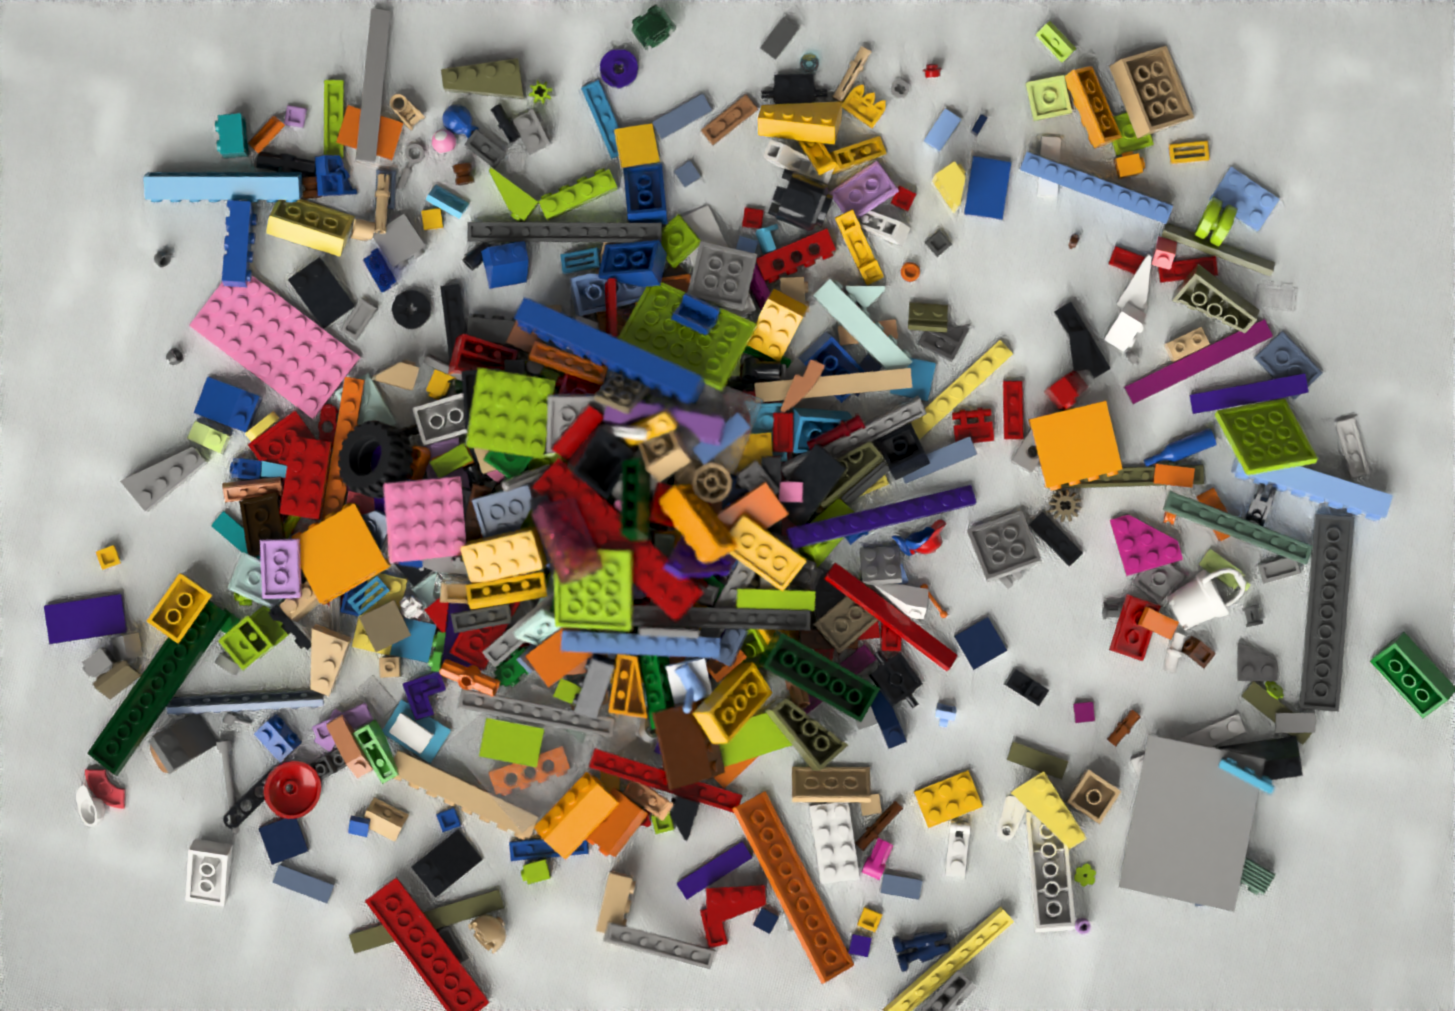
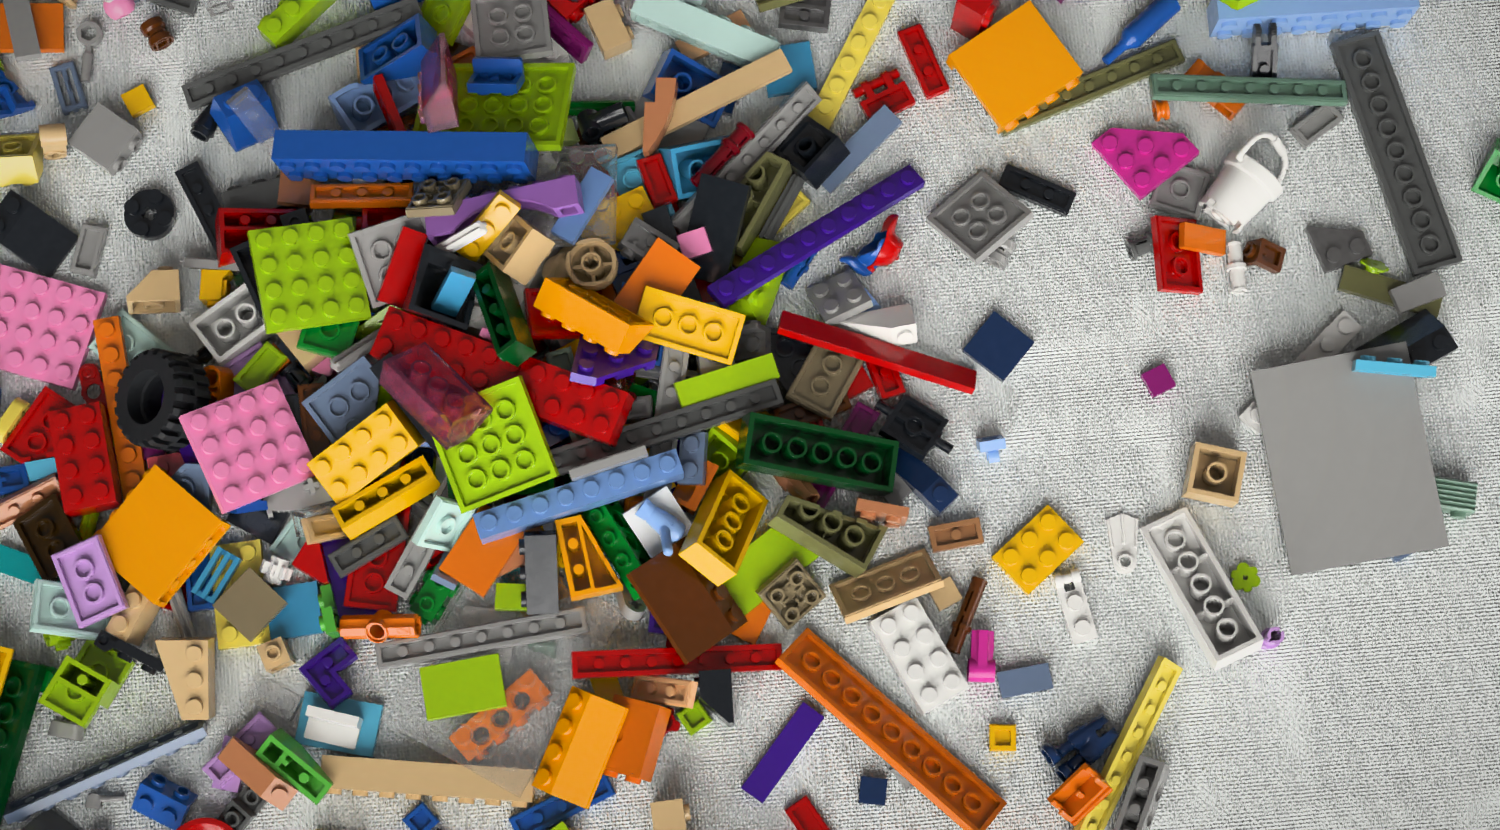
camera: 20 degrees left, 10 degrees down
clear blue bracket [363,248,399,293] -> none
tan pin [374,174,390,234] -> none
medium azure plate [426,185,470,219] -> none
lime slope [489,168,539,222] -> none
dark azure tile [560,247,601,274] -> none
red wedge [705,885,766,928] -> none
yellow brick [747,289,808,362] -> none
dark purple tile [849,934,872,957] -> none
orange hinge [920,583,948,618] -> none
black slope [1004,668,1049,706] -> none
olive tile [1006,742,1069,780] -> none
light grey brick [1011,429,1040,474] -> none
light yellow wedge [1011,771,1087,849] -> none
dark tan gear [1048,489,1082,522] -> none
dark orange pin [1107,709,1141,747] -> none
orange tile [1153,464,1195,488] -> none
yellowish green hinge [1198,549,1251,591] -> none
dark grey bush [1242,605,1263,627] -> none
none -> clear tile [226,86,281,158]
none -> clear pink slope [418,33,459,133]
none -> dark azure tile [431,266,476,317]
none -> dark tan tile [755,557,826,630]
none -> nougat plate [854,498,910,529]
none -> medium nougat plate [927,517,984,554]
none -> orange hinge [1047,762,1113,826]

